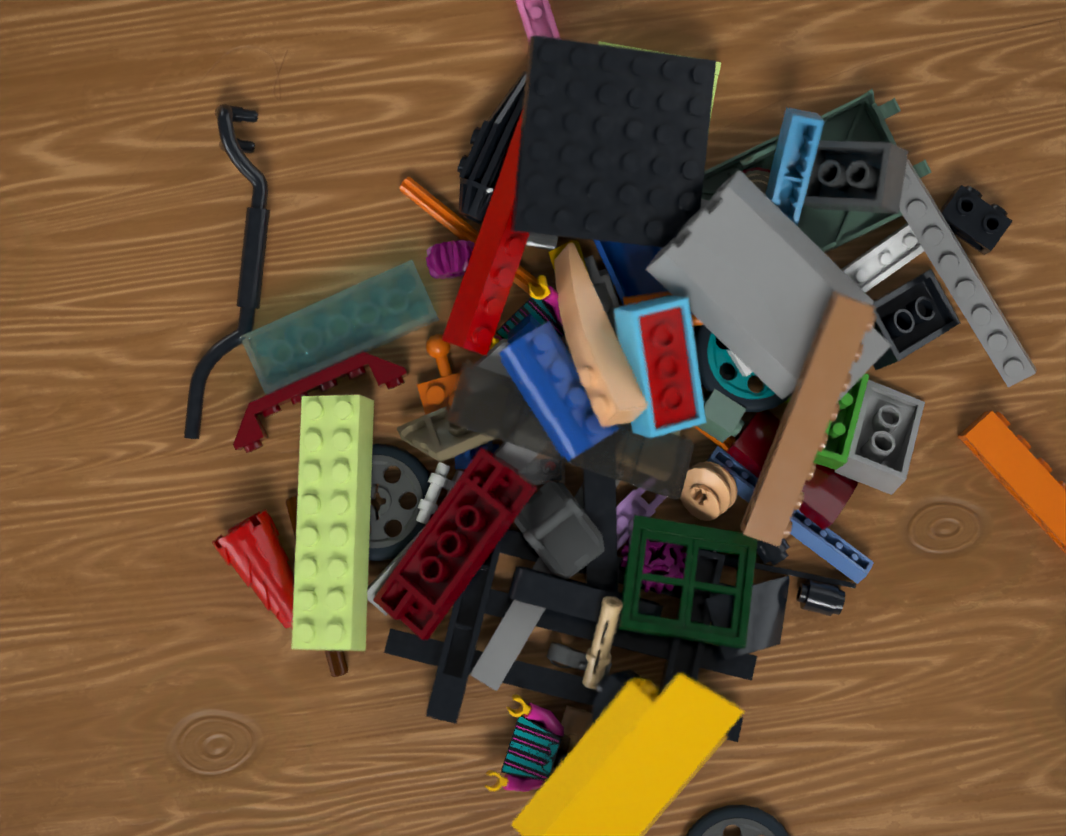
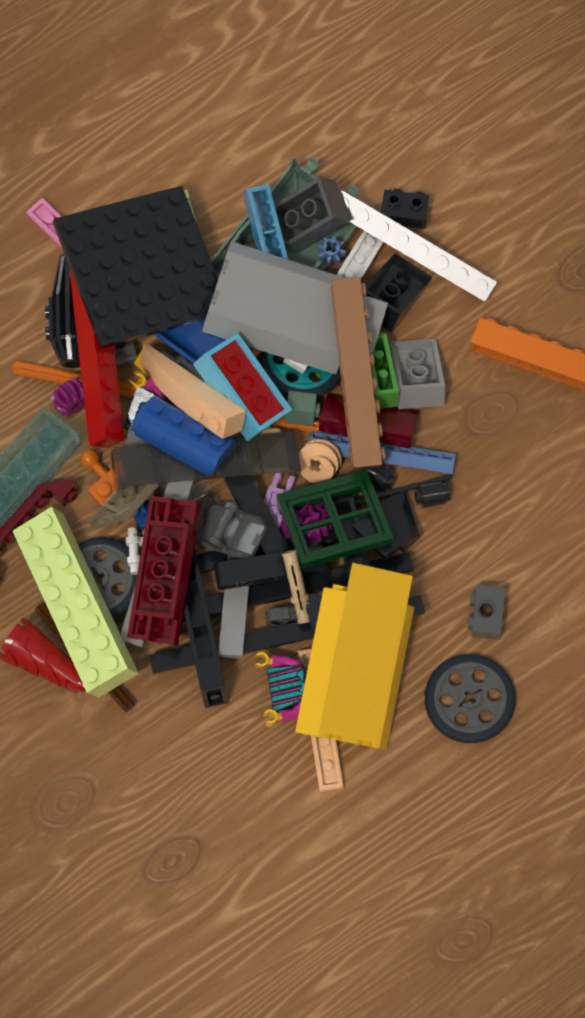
camera: 25 degrees left, 15 degrees down
none -> medium blue gear [318,236,346,266]
none -> dark grey brick [467,585,505,640]

